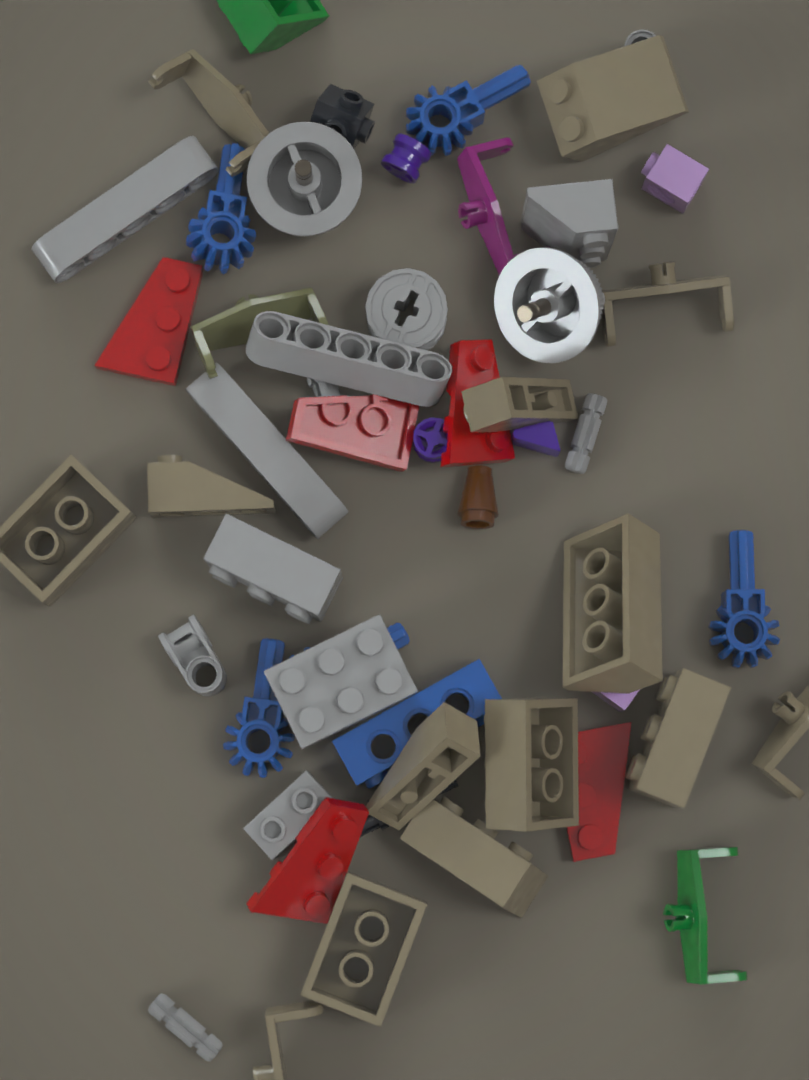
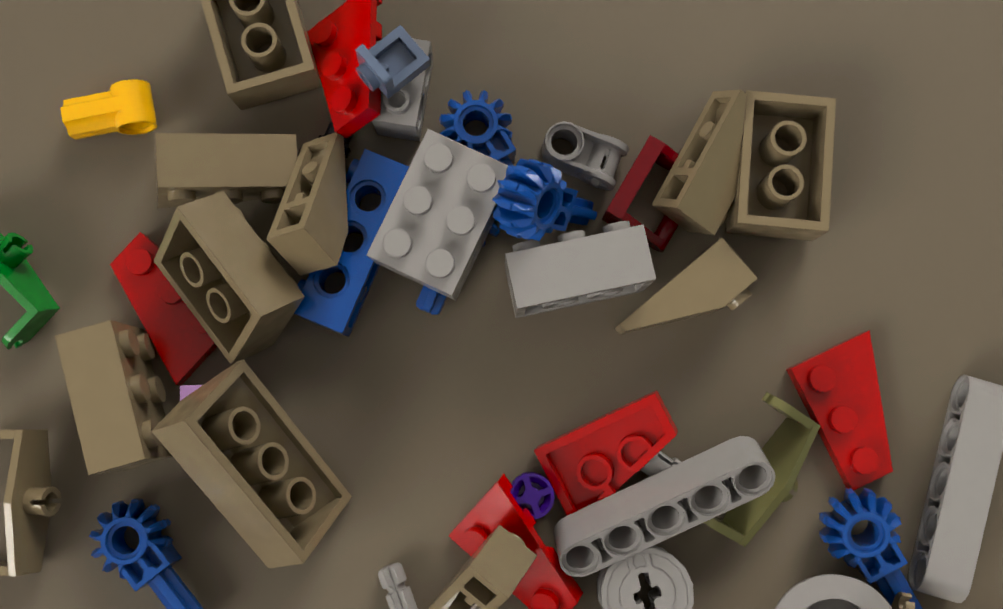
camera: 140 degrees right, 0 degrees up
light grey beam [185,362,349,539] -> none
reddish brown cone [457,465,499,529] -> none
dark purple slope [511,420,561,457] -> none
none -> yellow piece [60,79,157,140]
none -> sand blue bracket [355,25,430,99]
none -> blue gear [492,158,598,241]
none -> dark red tile [602,135,679,253]
none -> dark tan slope [652,90,747,236]

